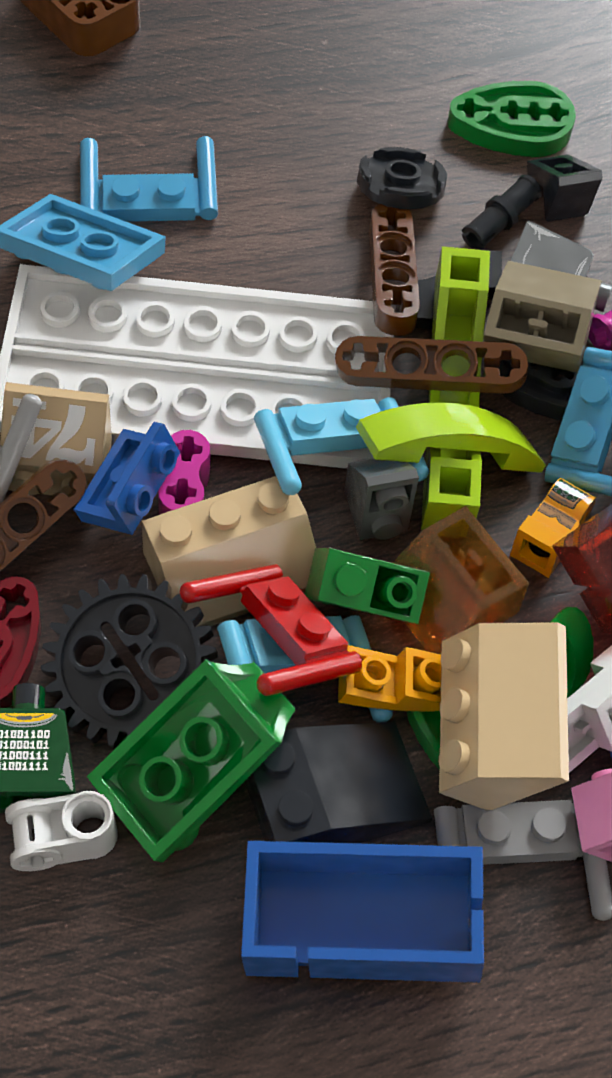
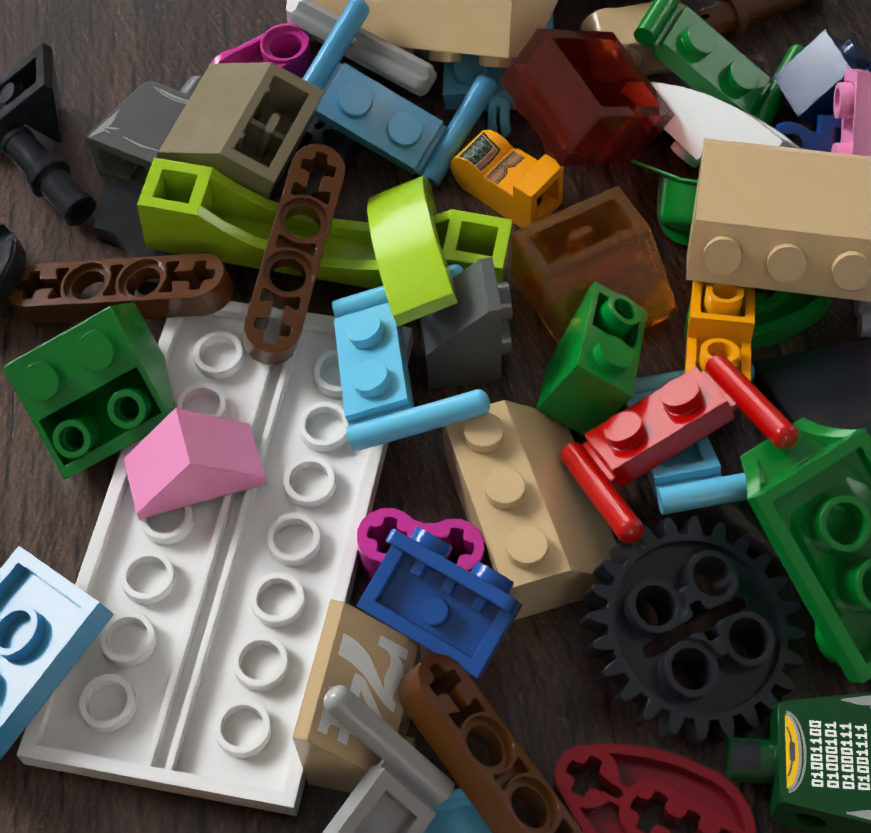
camera: 75 degrees left, 0 degrees up
none -> green slope [2,302,175,480]
none -> bright pink slope [124,408,267,520]

